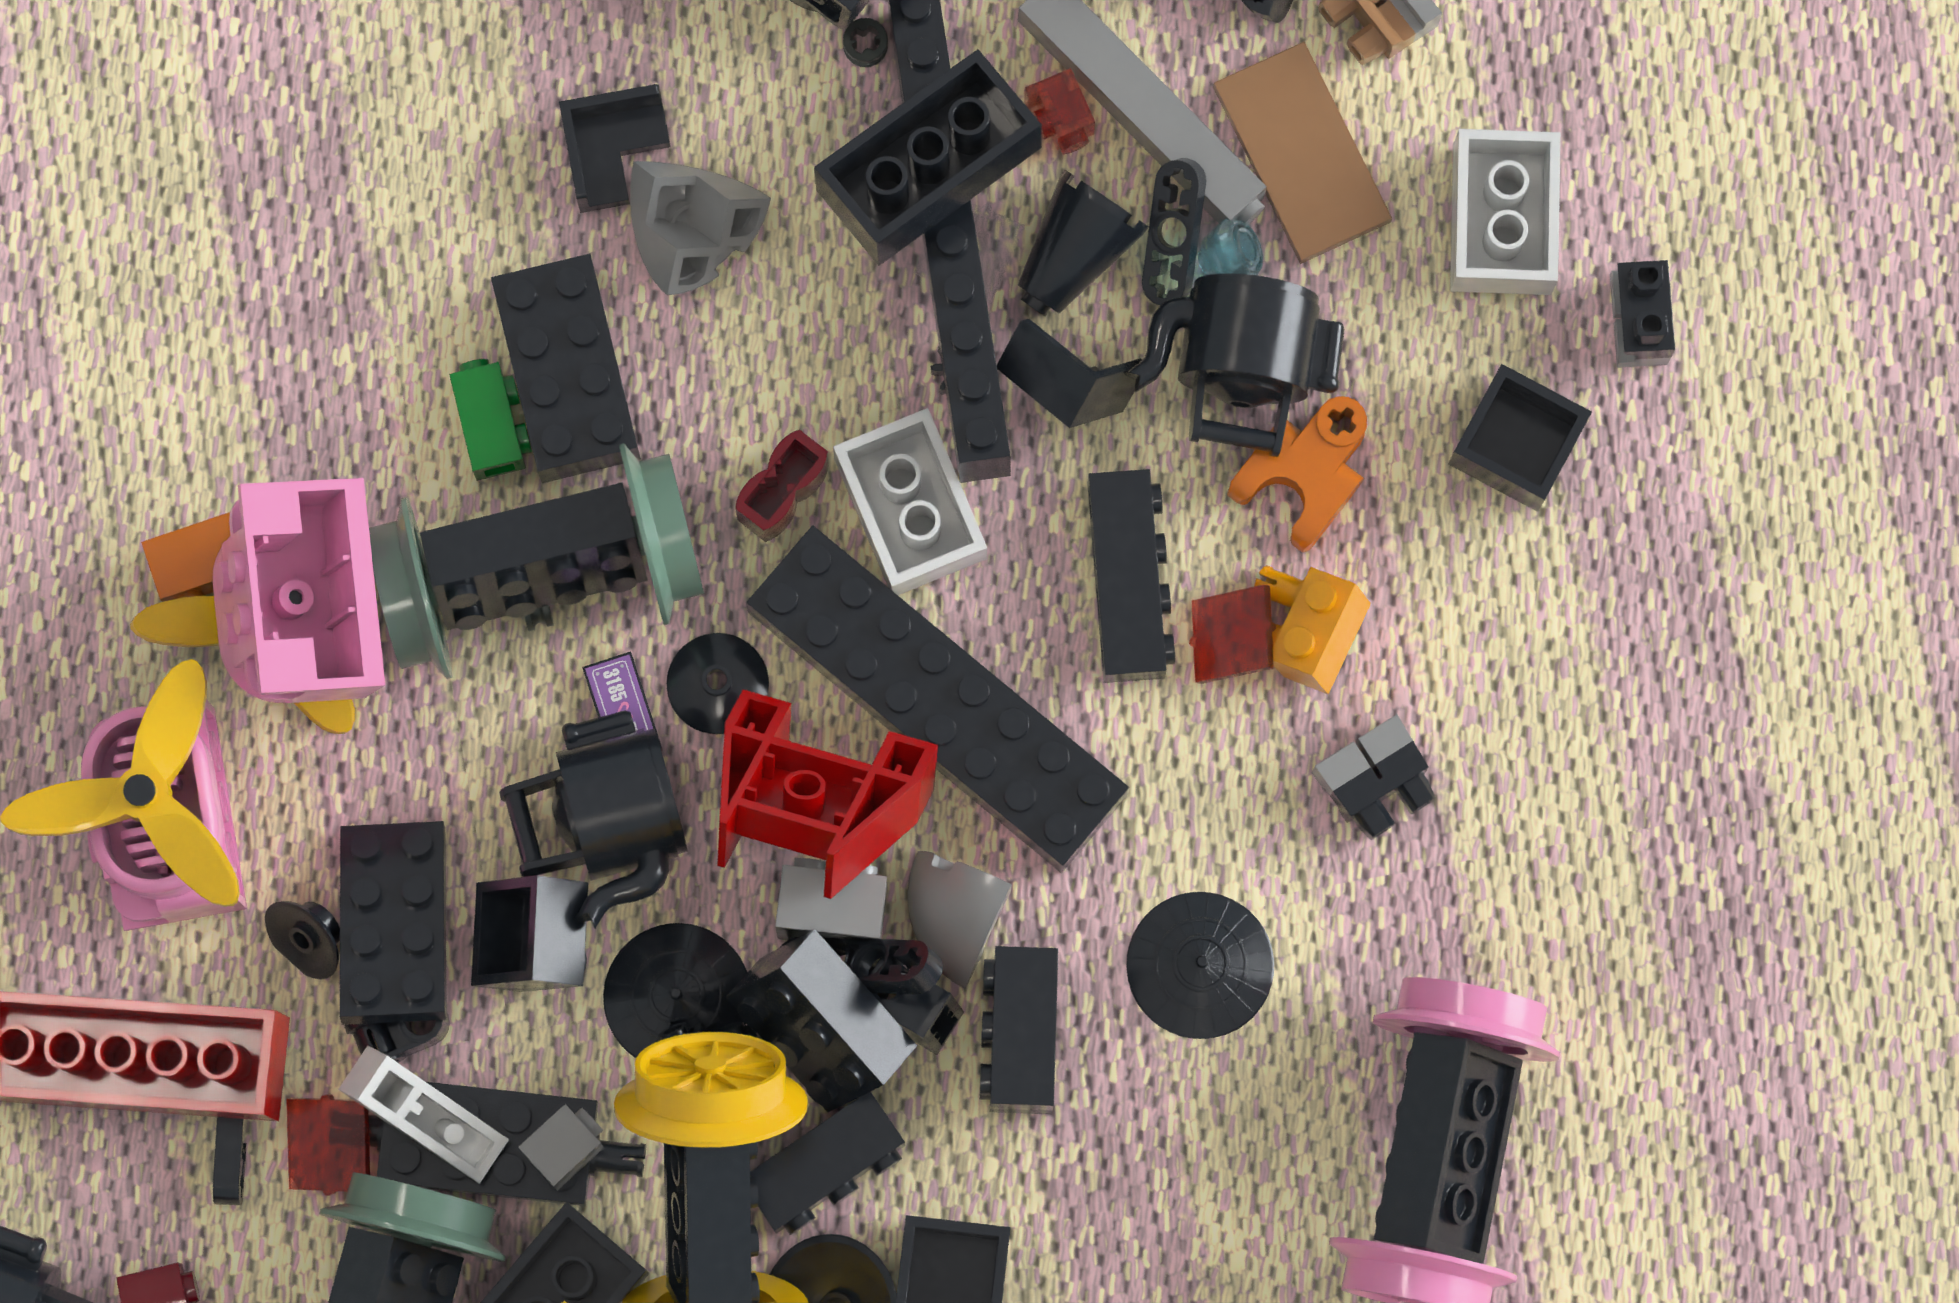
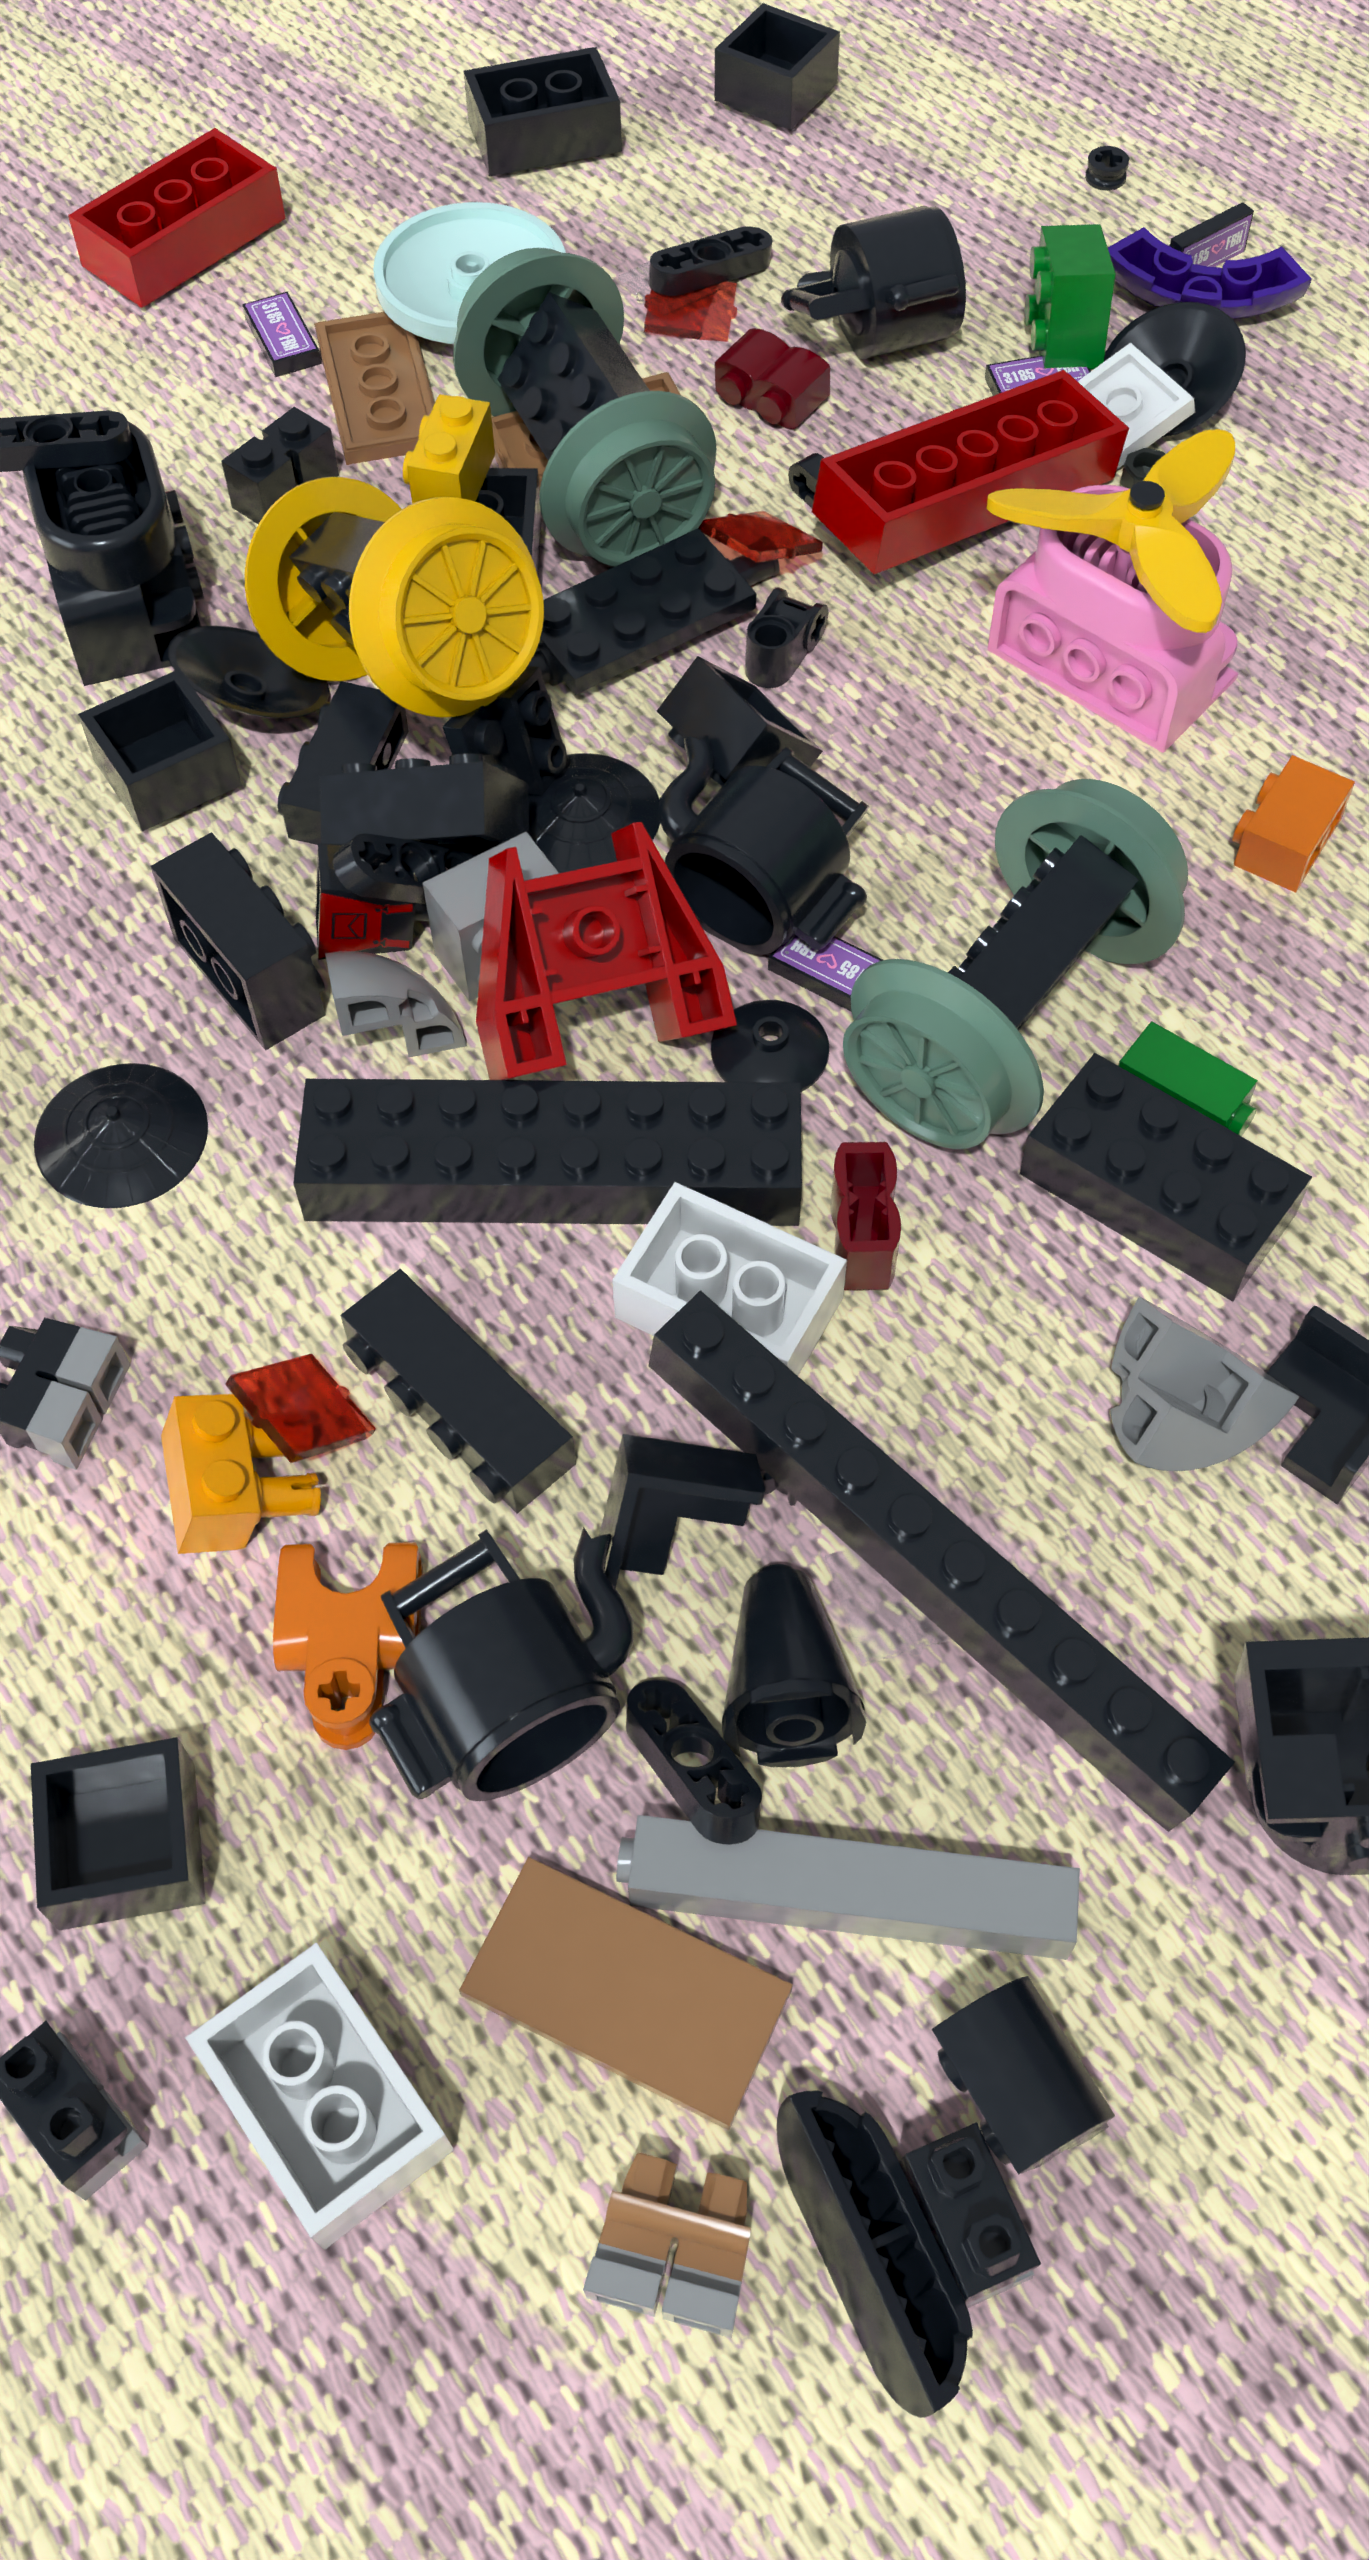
camera: 145 degrees right, 20 degrees down
bright pink brick [130,478,385,734] -> none
black piece [265,901,340,979] -> none
white slope [338,1046,509,1184] -> none
black plate [340,821,447,1025] -> none
light grey brick [518,1104,604,1191] -> none
black brick [814,49,1042,266] -> none
pearl dark grey bush [843,18,888,67] -> none
clear red brick [1024,68,1095,154] -> none
clear light blue cone [1198,218,1263,276] -> none

